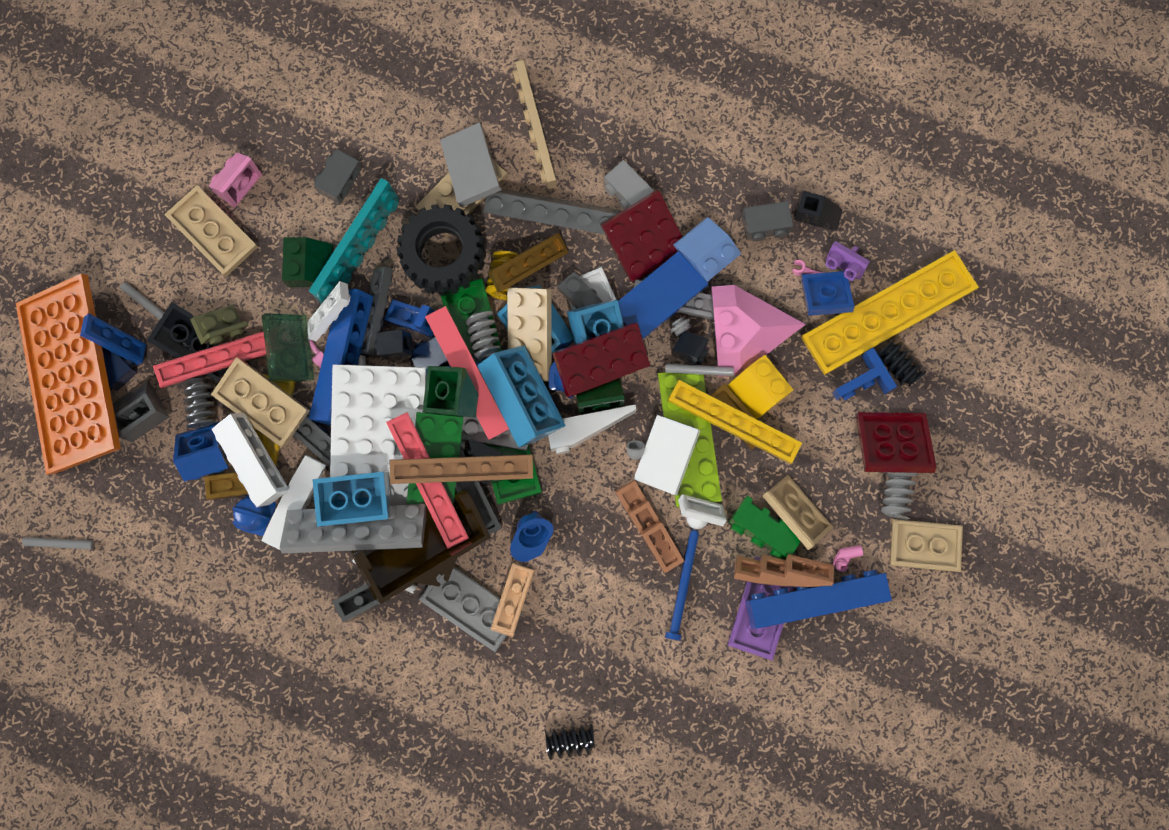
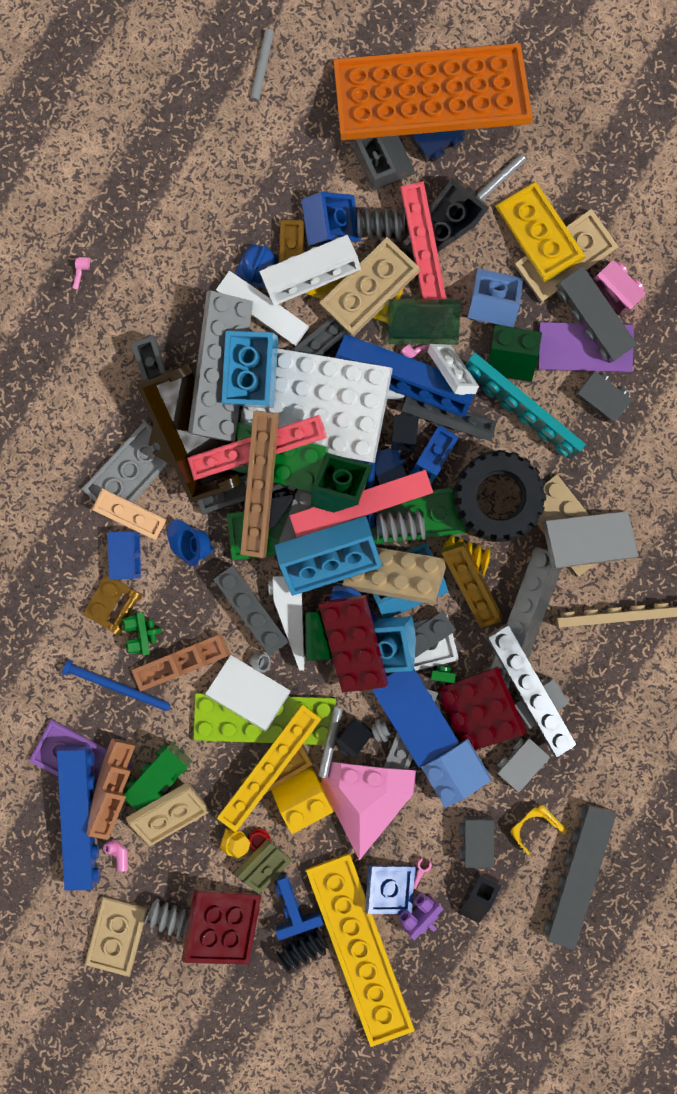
camera: 95 degrees right, 10 degrees up
blue tile [80,314,146,365] -> none
olive bracket [190,305,248,345] -> none
white tile [678,494,727,529] -> none
none -> bright pink hand [72,257,90,290]
none -> pearl gold plate [83,574,143,635]
none -> blue hinge [108,532,141,579]
none -> green hips [122,612,162,655]
none -> dark grey brick [213,565,289,656]
none -> yellow piece [220,828,250,858]
none -> olive plate [234,839,292,894]
none -> red plate [248,828,271,852]
none -> green plate [430,665,456,683]
none -> medium blue slope [467,268,523,328]
none -> plate [486,624,576,757]
none -> yellow tile [495,181,585,283]
none -> light grey brick [496,736,550,792]
none -> yellow helmet [510,805,567,855]
none -> medium lavender tile [538,322,634,373]
none -> dark grey brick [543,802,617,950]
none -> dark grey brick [556,266,638,363]

